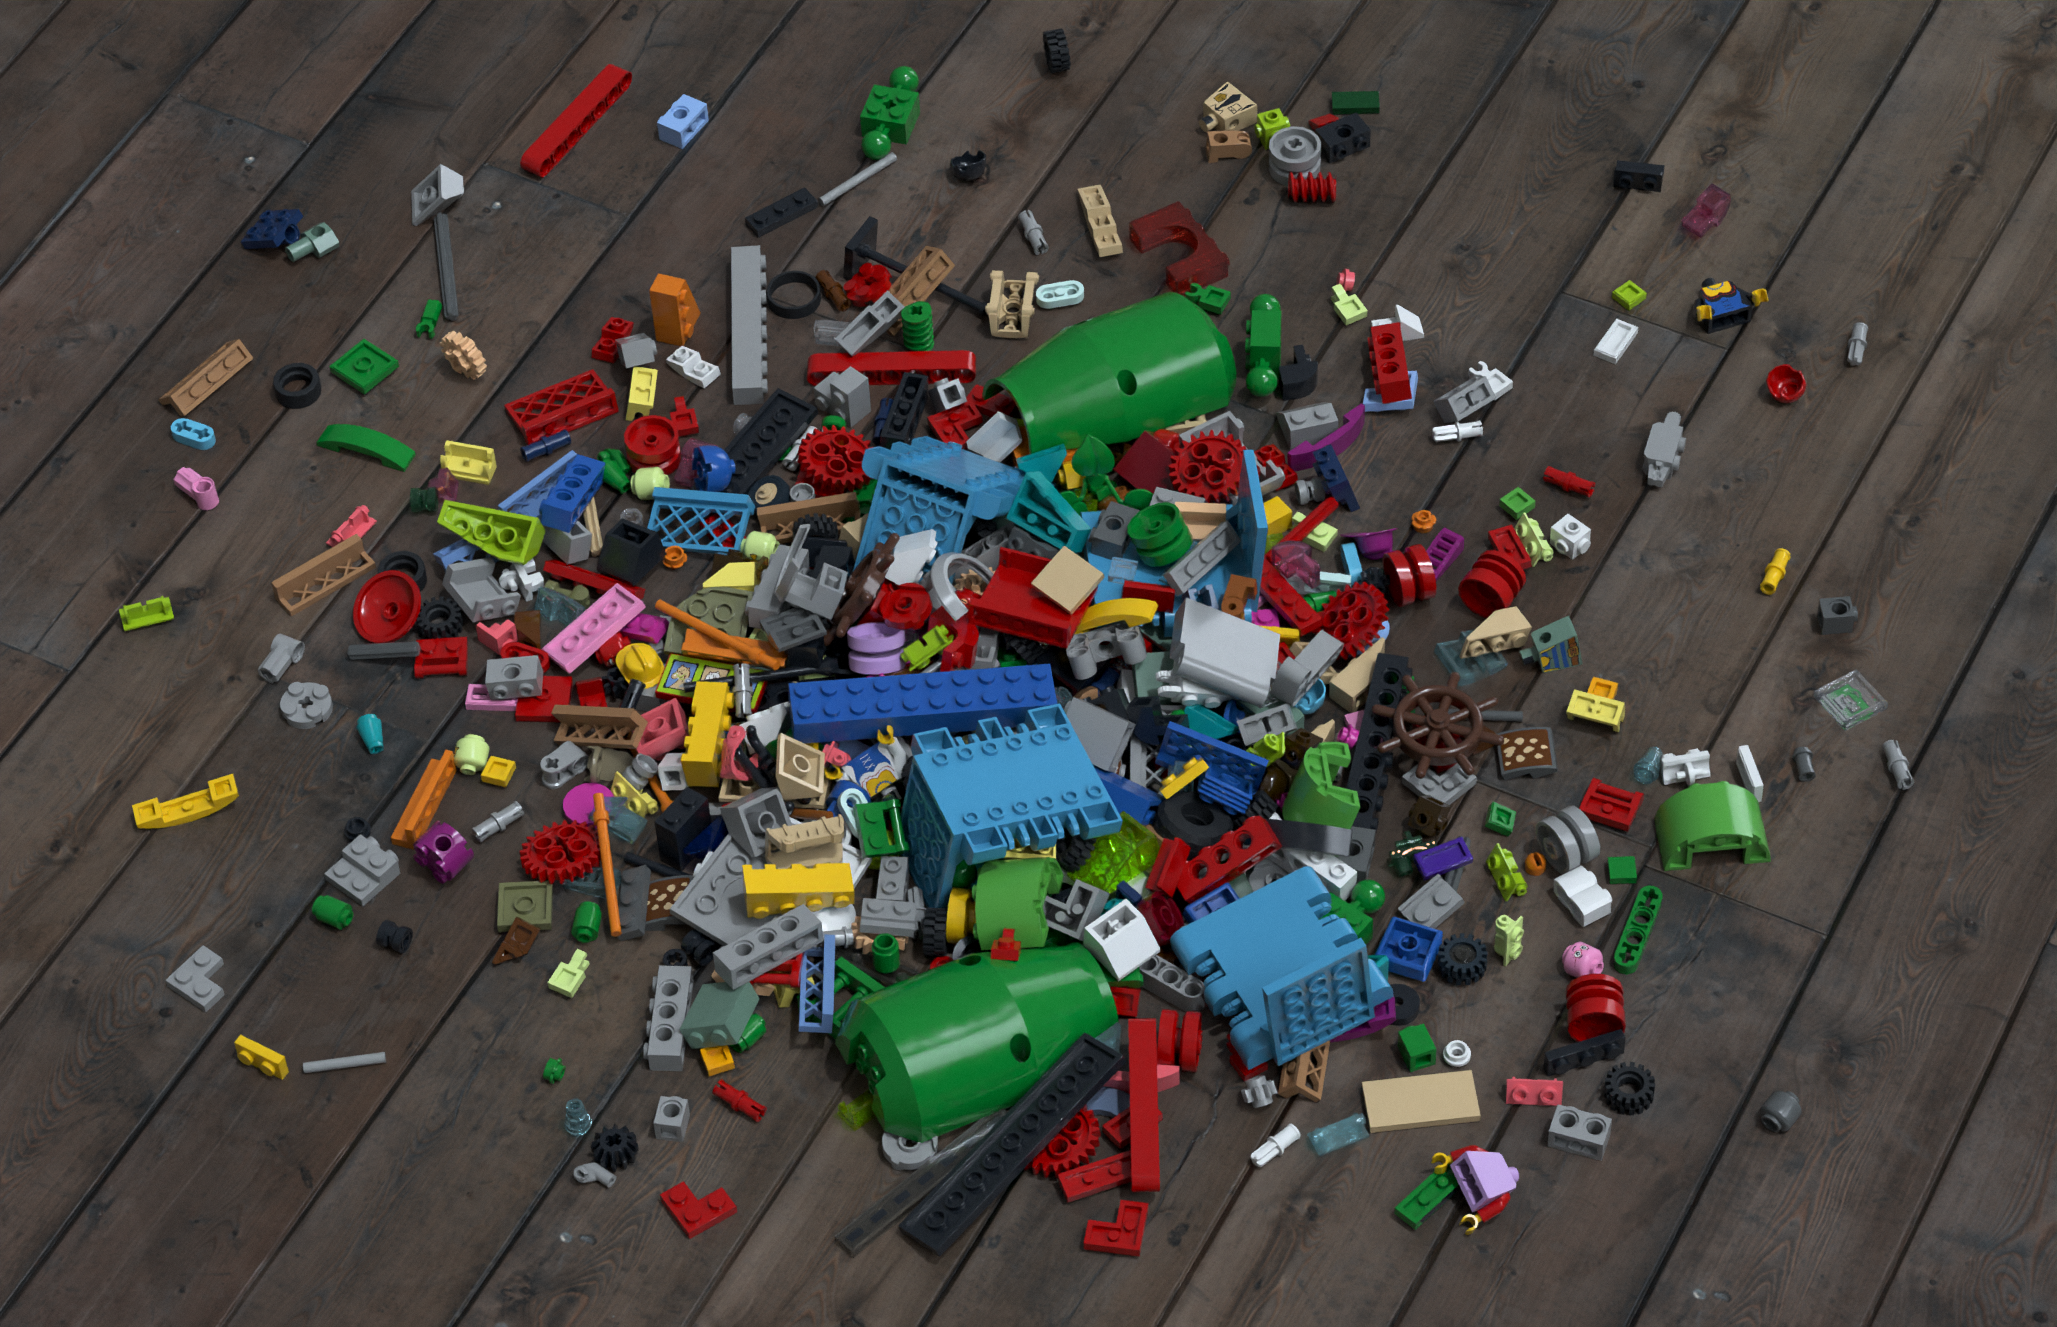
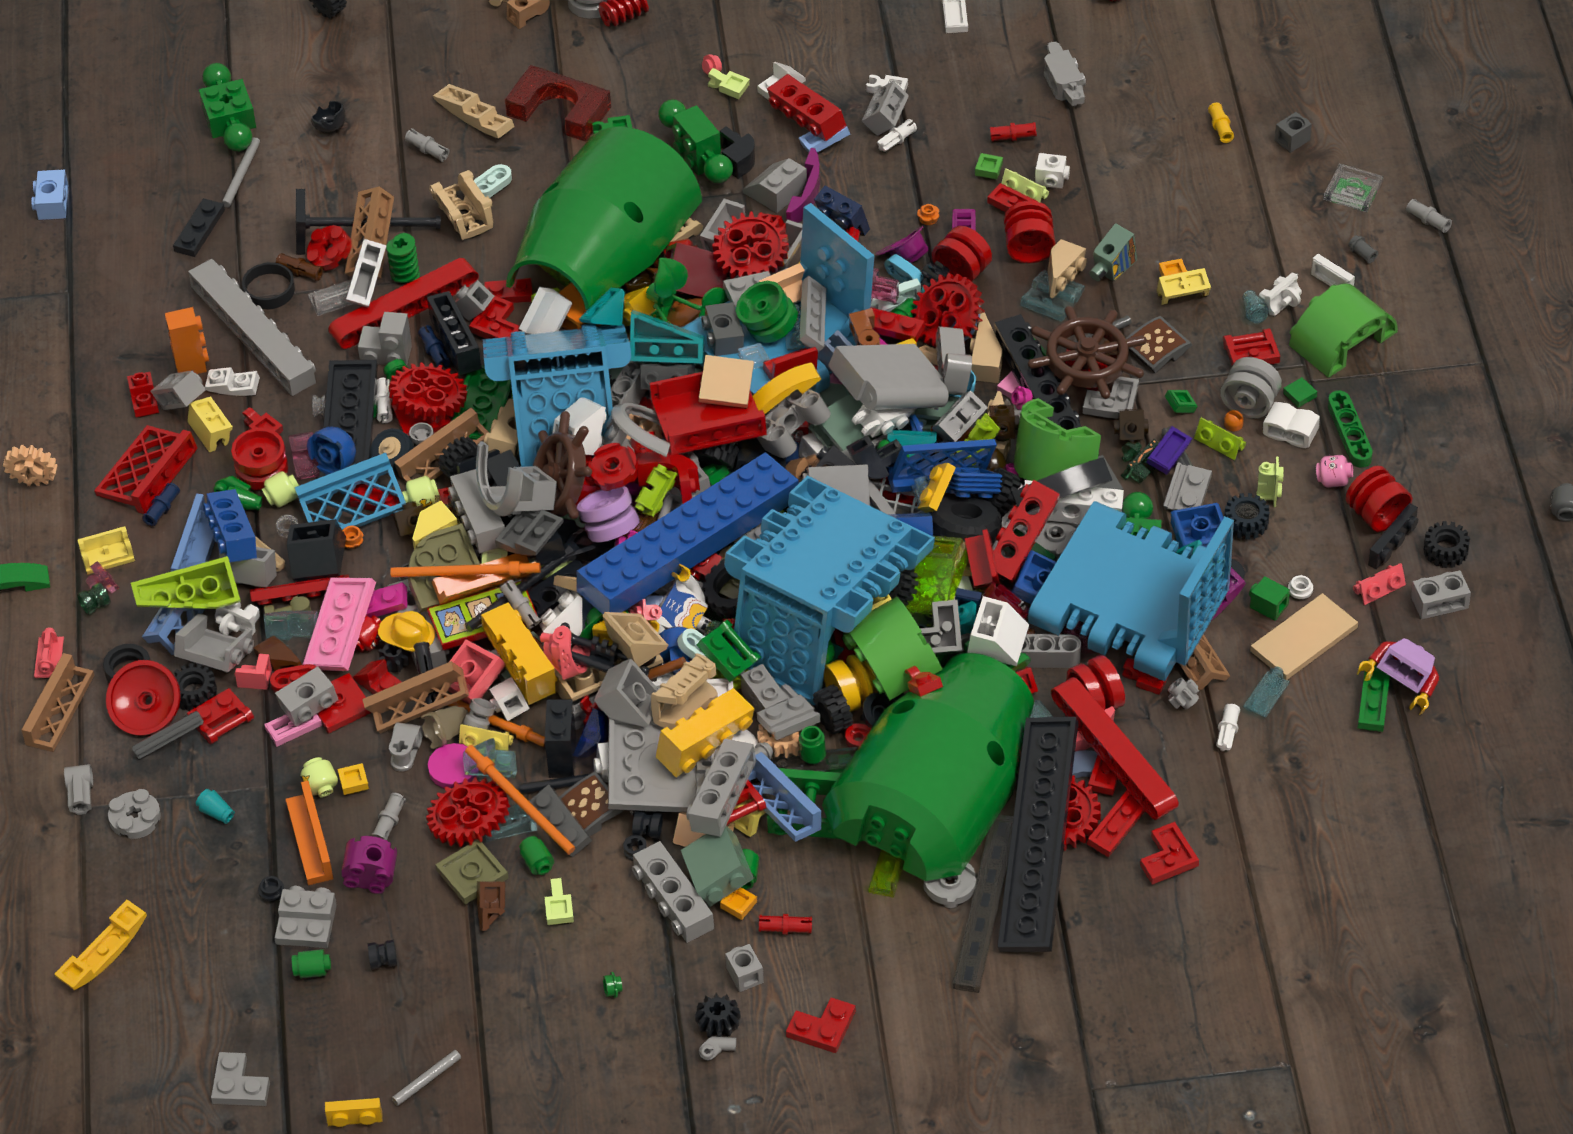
camera: 35 degrees left, 0 degrees up
clear light blue cone [564,1098,592,1136] -> none

